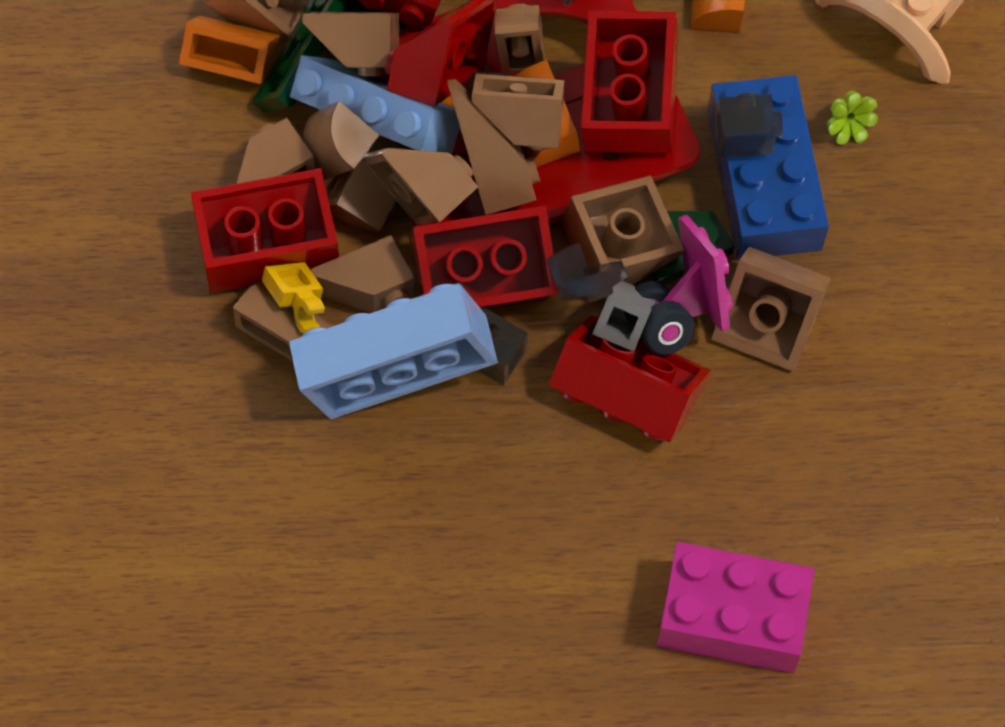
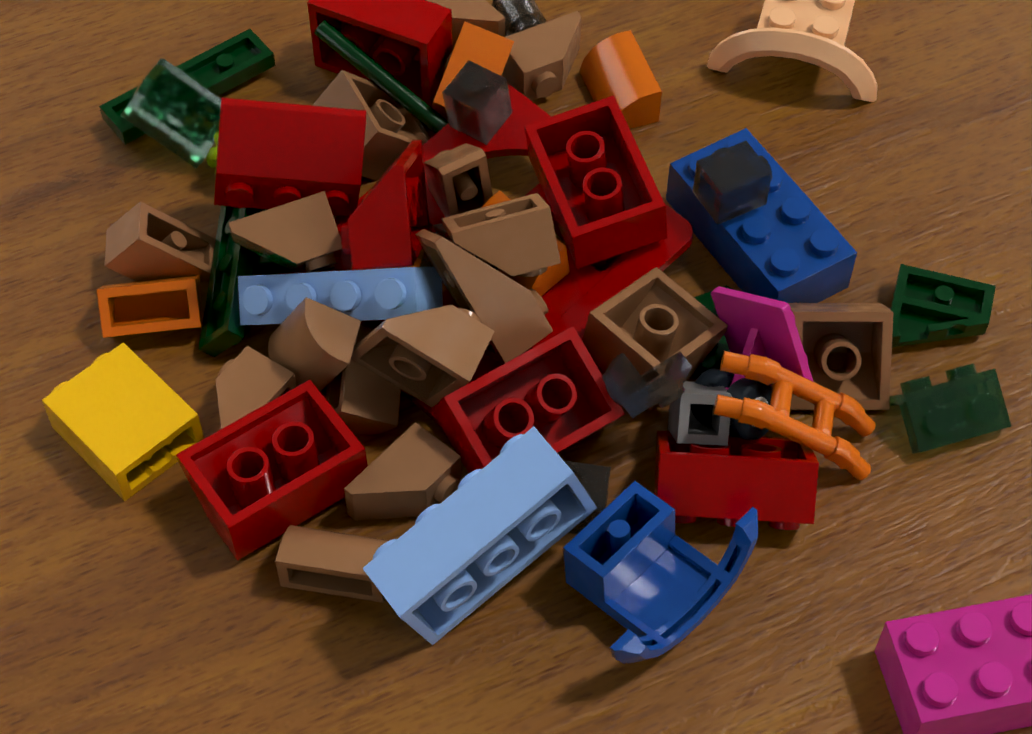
camera: 20 degrees left, 10 degrees down
yellow plate [262,262,325,333] -> none
lime plant [826,91,878,145] -> none
none -> yellow brick [42,342,204,501]
none -> blue piece [563,481,758,664]
none -> orange piece [713,351,876,480]
none -> clear green bracket [889,363,1011,453]
none -> dark green wing [890,264,996,348]

